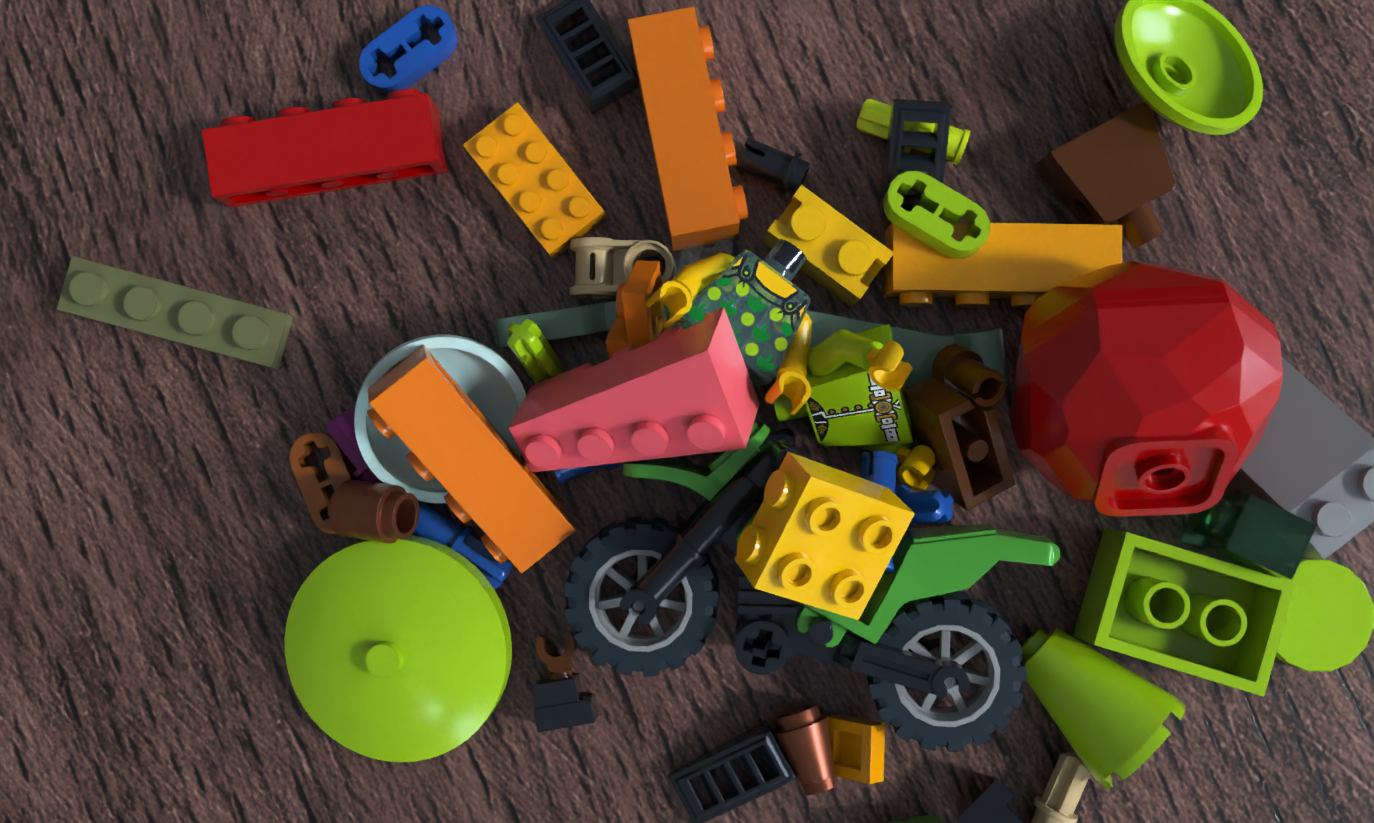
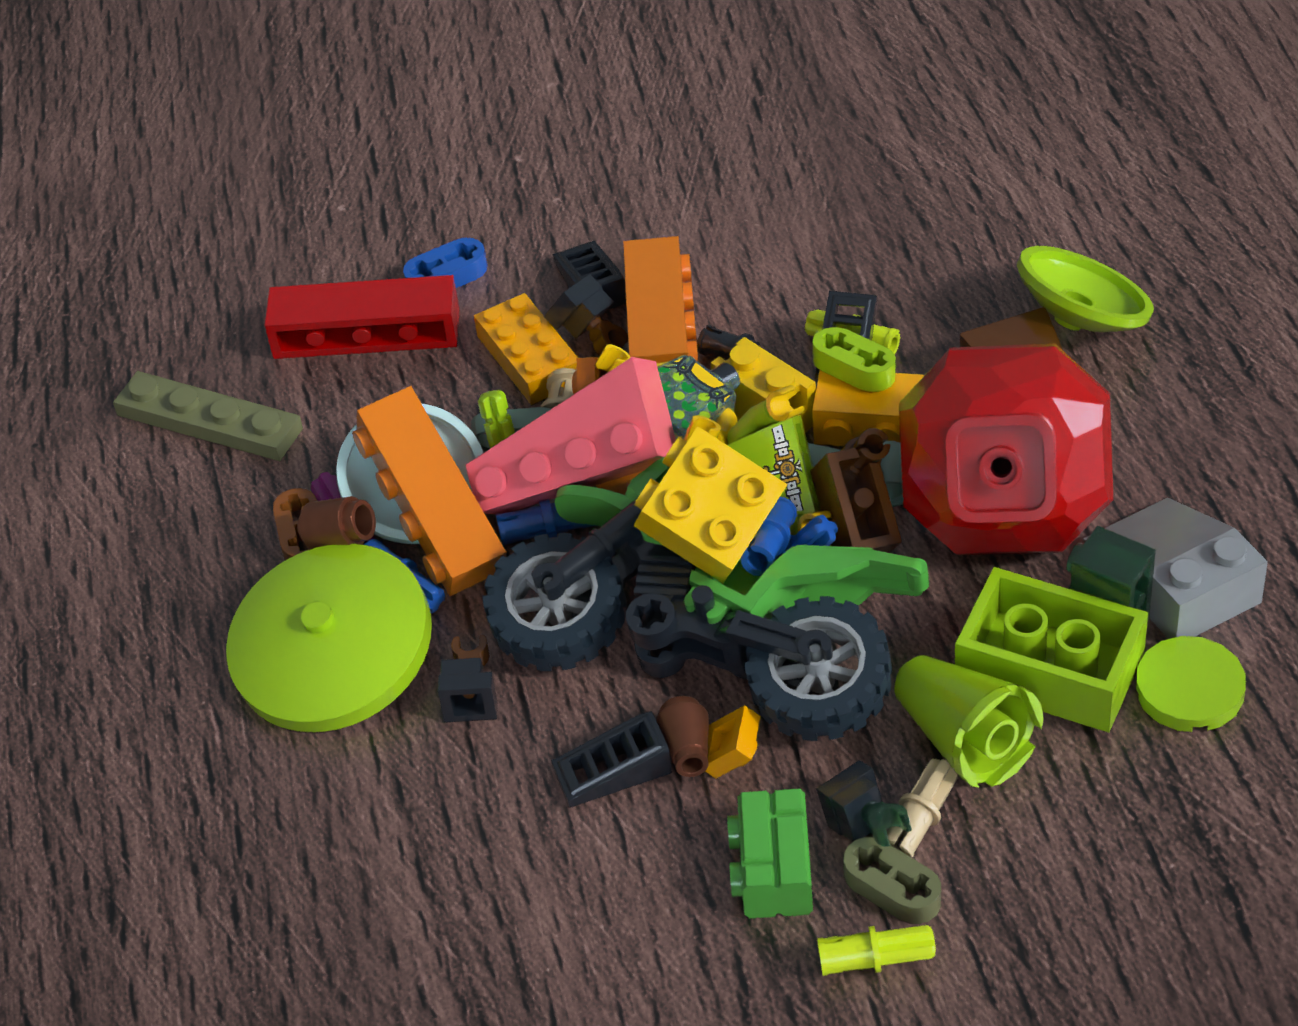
camera: 15 degrees right, 40 degrees down
none -> black piece [544,274,628,356]

